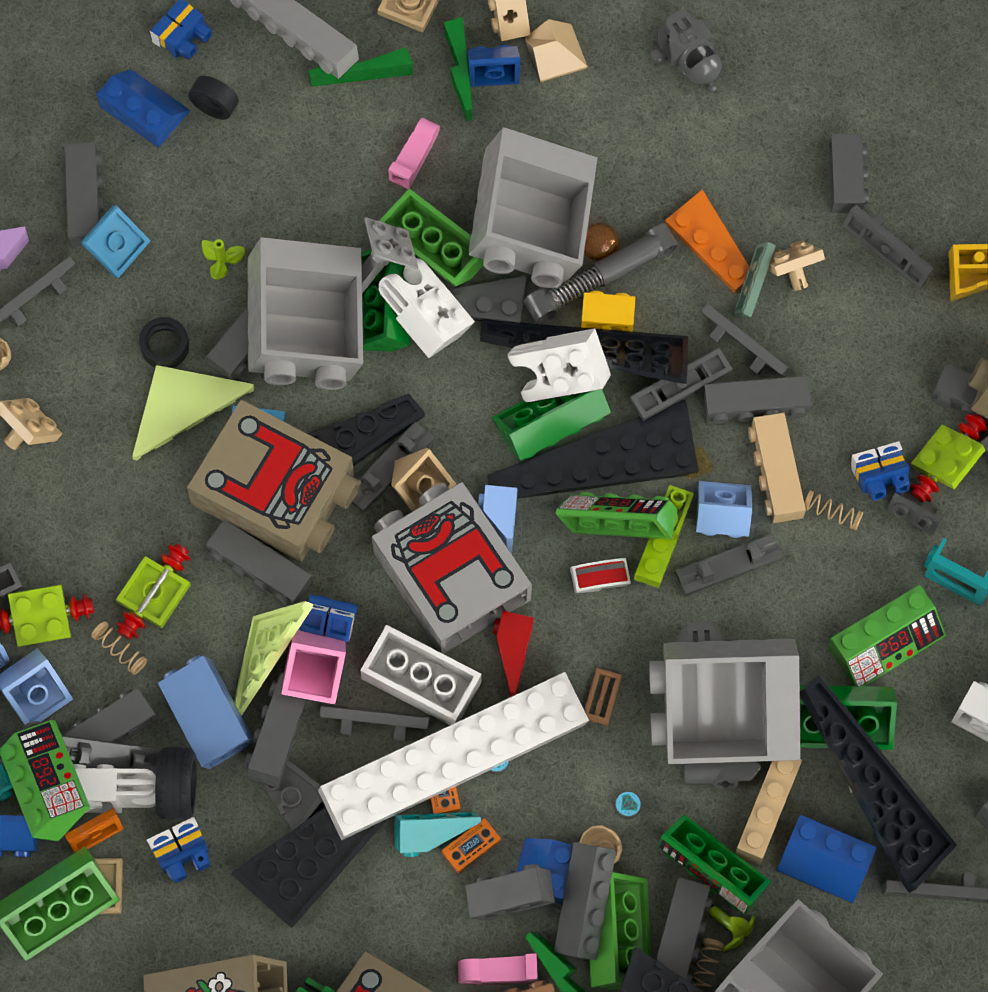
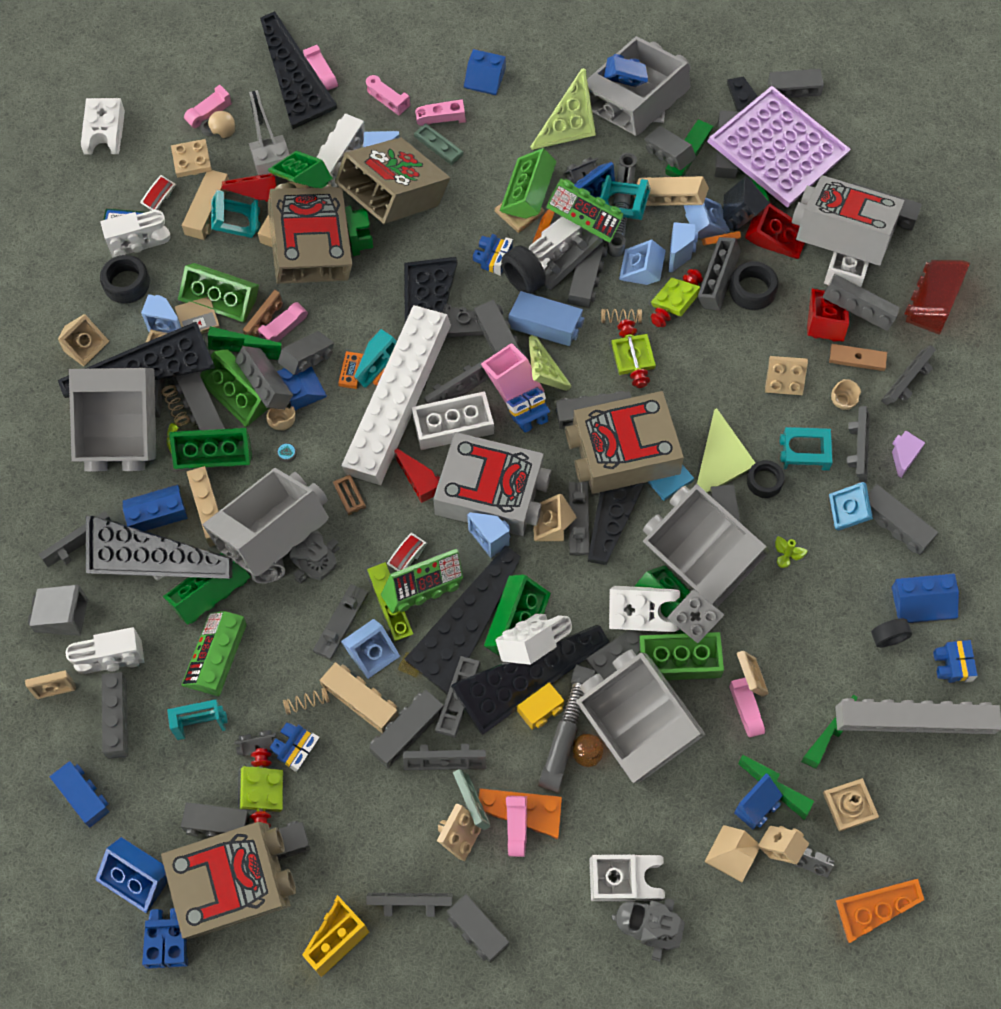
camera: 140 degrees right, 5 degrees down
none -> bright pink leg [506,796,527,857]
none -> white brick [590,855,665,901]
none -> tan tile [737,651,769,697]
none -> teal panel [780,427,832,471]

